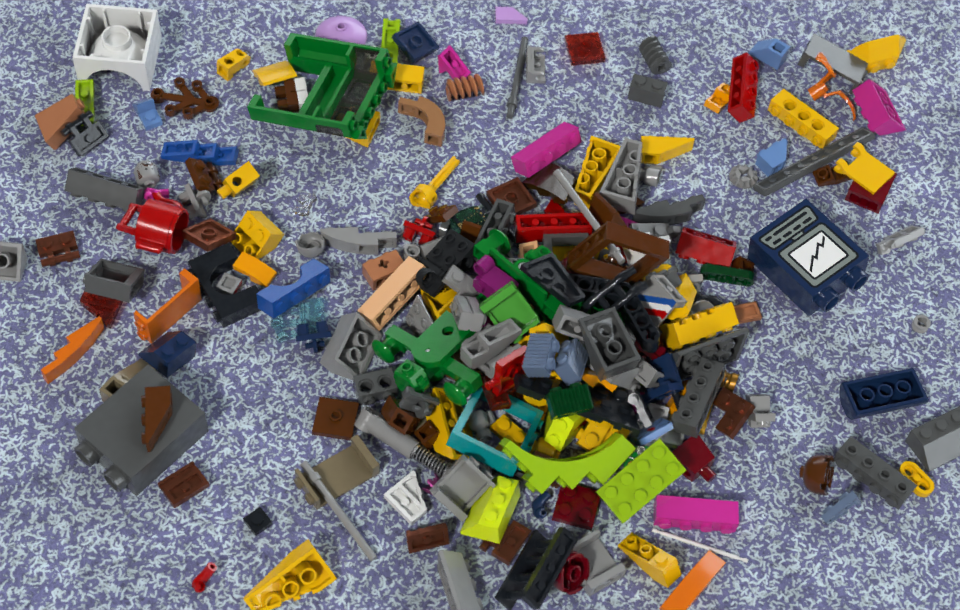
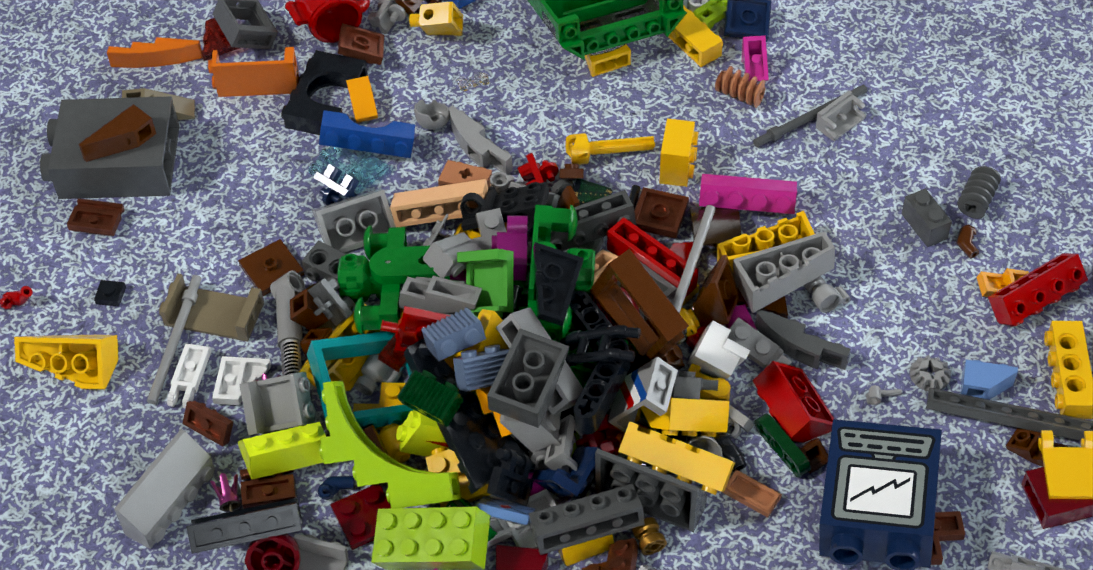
camera: 55 degrees right, 5 degrees down
dark blue slope [139,331,196,378] -> none
light grey plate [216,273,242,295] -> none
yellow slope [231,210,285,259] -> none
medium nougat arch [398,96,445,147] -> none
lavender tile [495,7,527,24] -> none
clear red plate [564,32,605,66] -> none
yellow slope [640,136,695,164] -> none
none -> white hinge [167,344,211,409]
none -> flat silver piece [210,473,241,512]
none -> yellow brick [659,118,699,187]
none -> light grey hand [866,385,902,405]
none -> reddish brown arm [957,225,979,259]

